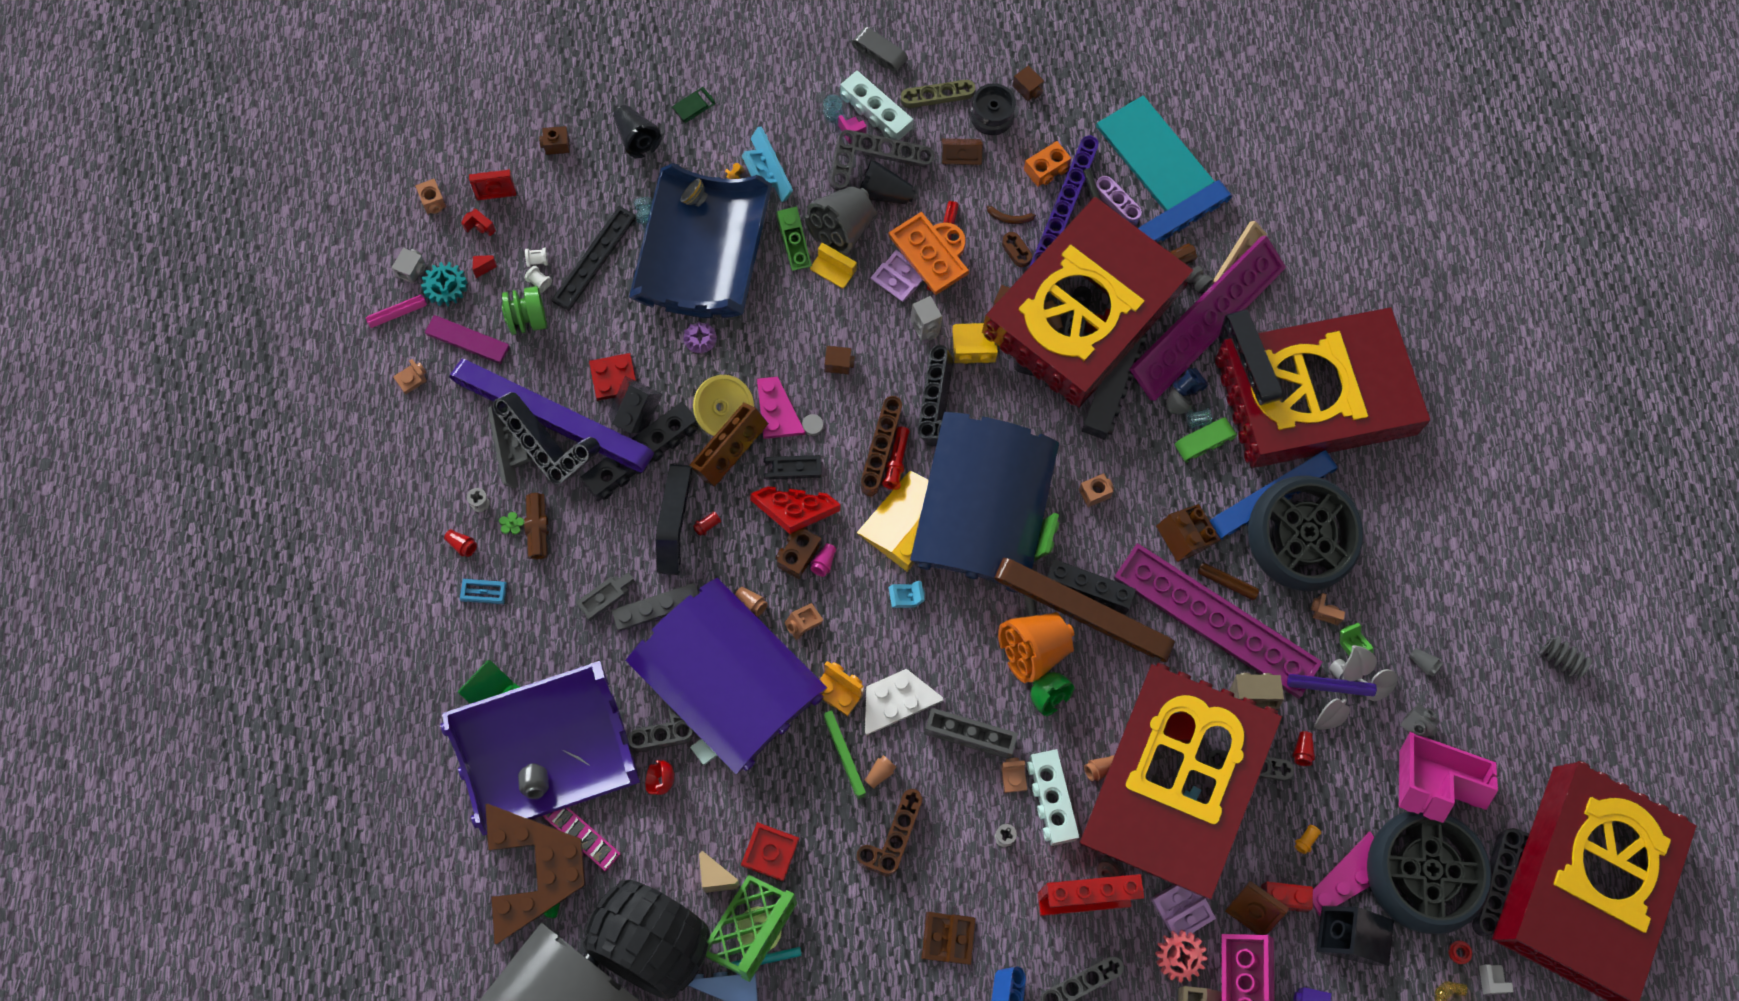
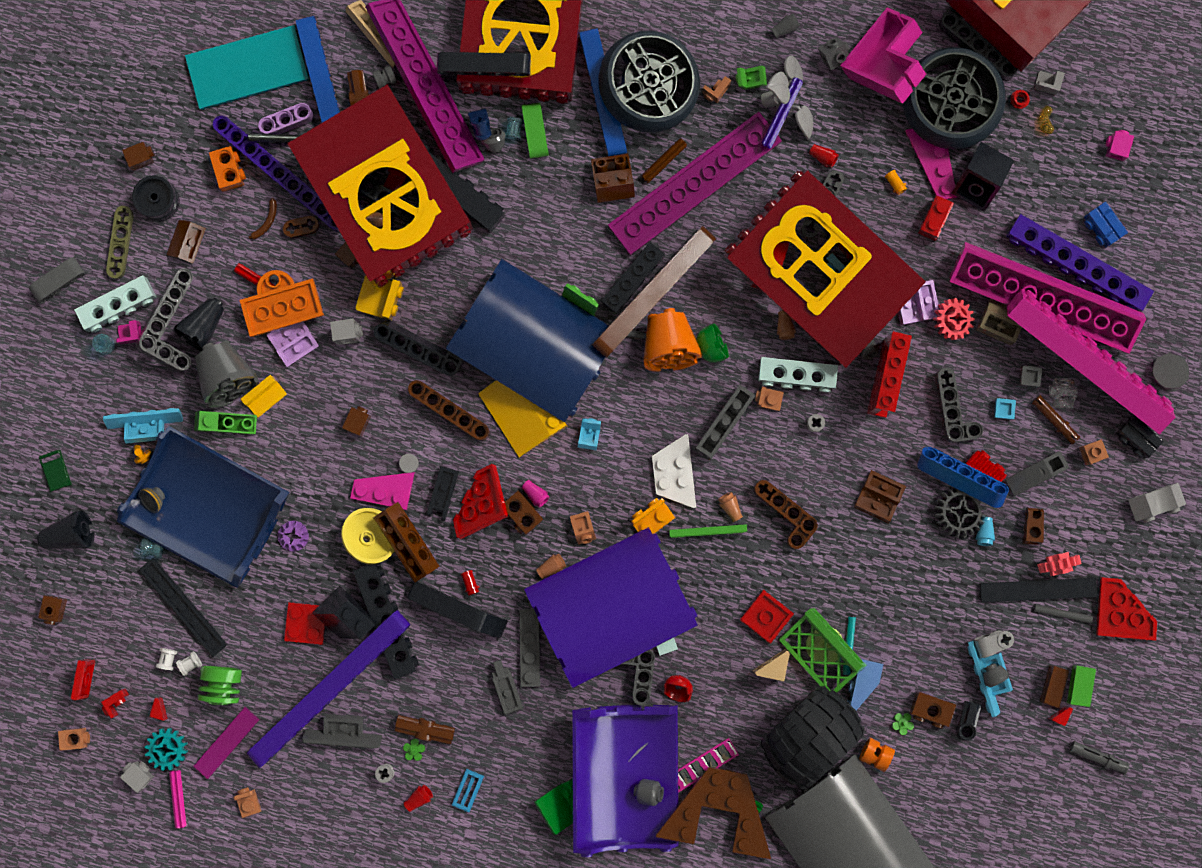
camera: 60 degrees left, 15 degrees up
black beam [493,392,600,484] -> none
red pin [882,426,910,490] -> none
nougat brick [1078,473,1114,507] -> none
reddish brown tile [1225,880,1289,935] -> none
dark tan slope [1229,673,1284,709] -> none

